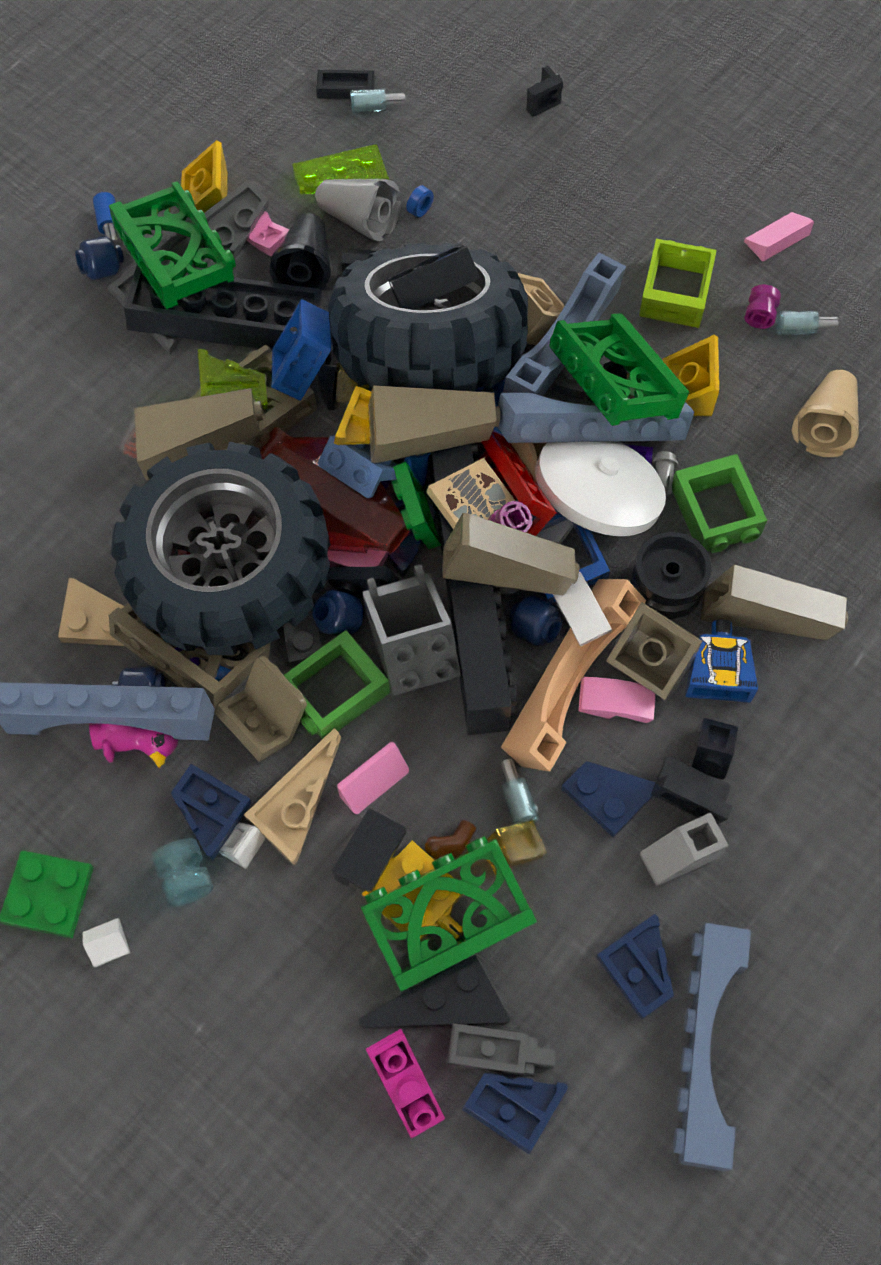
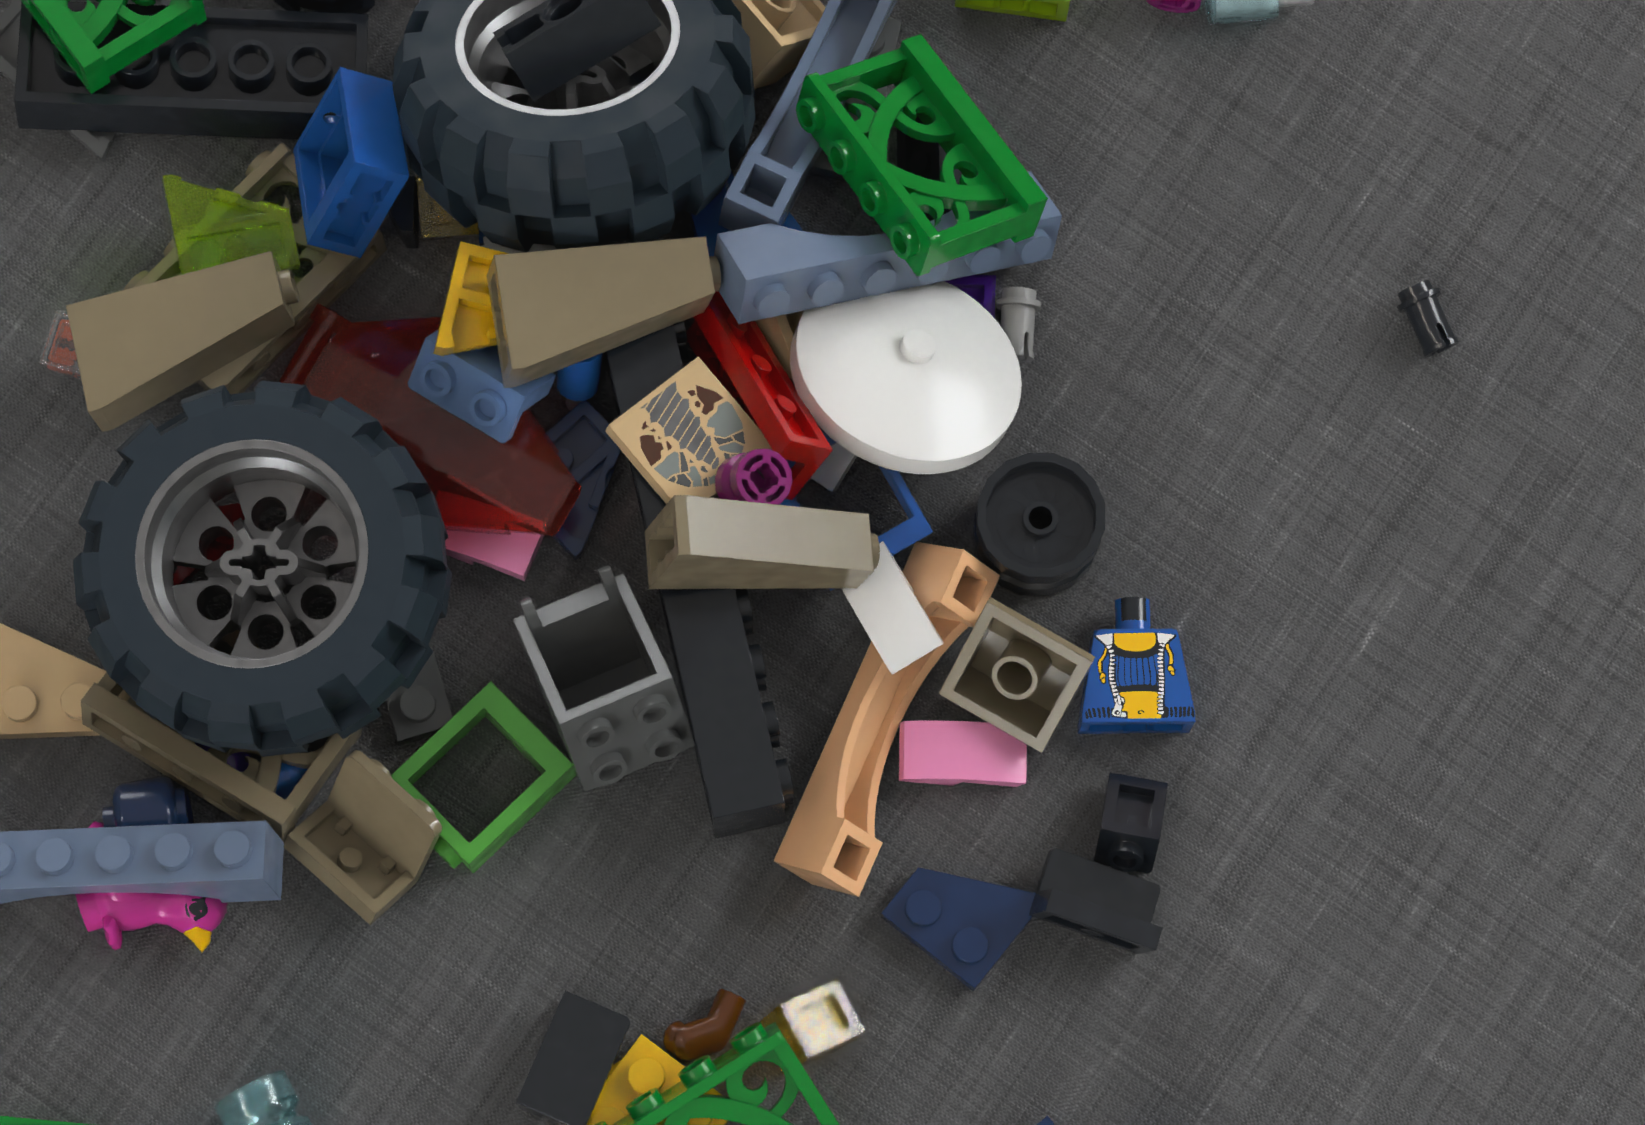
camera: 10 degrees left, 10 degrees up
dark blue wing [171,764,252,861] -> none
white slope [219,822,266,869] -> none
tan wing [244,728,341,865] -> none
dark blue head [313,590,364,636] -> none
black wing [326,566,401,599] -> none
bright pink slope [337,742,409,814] -> none
green plate [392,462,441,550] -> none
clear light blue piece [501,759,540,828] -> none
dark blue head [509,596,562,646] -> none
light grey slope [640,813,729,886] -> none
yellow slope [663,334,719,416] -> none
bright green window [672,454,767,553] -> none
dark tan slope [700,564,848,640] -> none
tan cone [792,370,859,457] -> none

